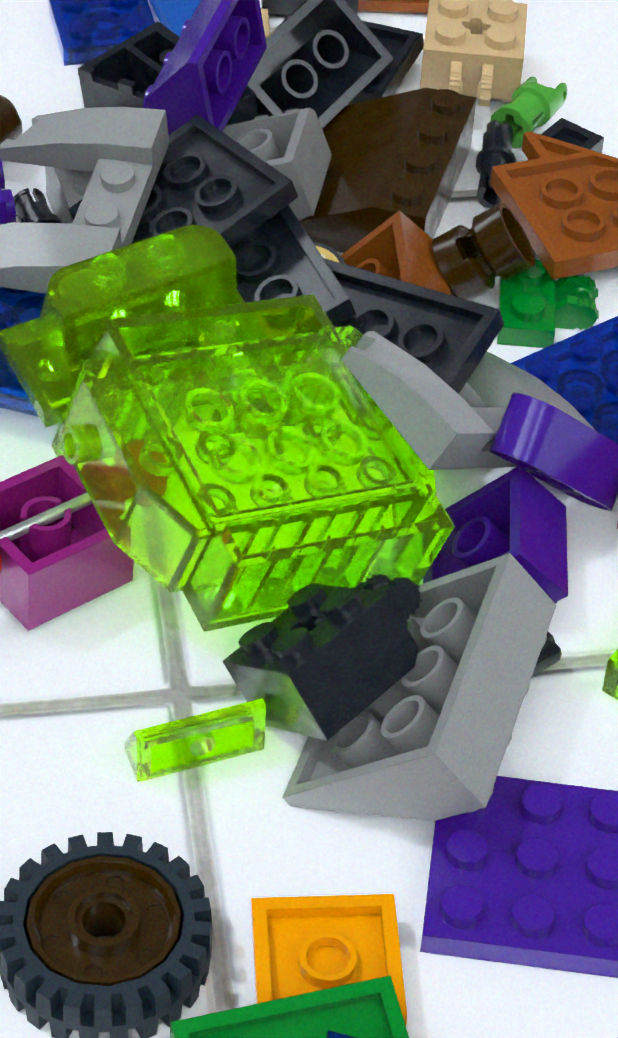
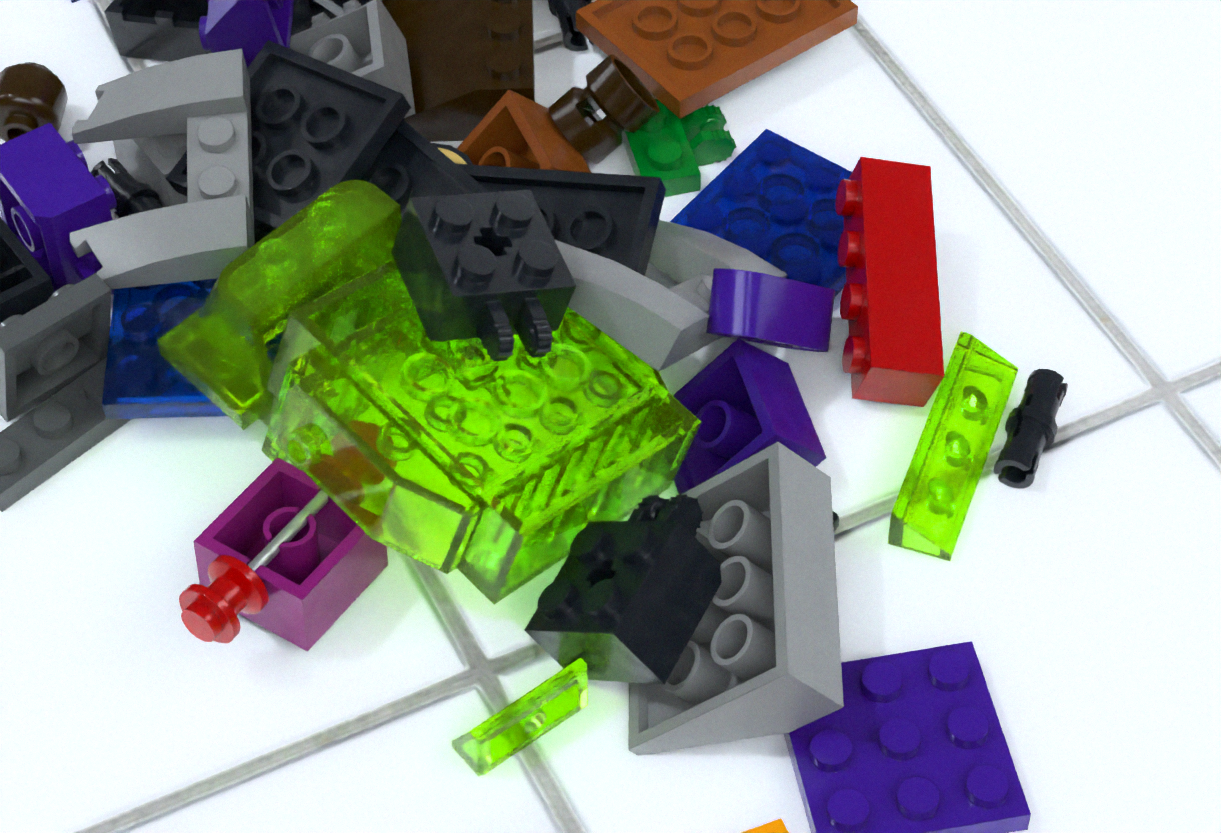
camera: 15 degrees left, 5 degrees up
none -> black hinge [391,190,576,362]

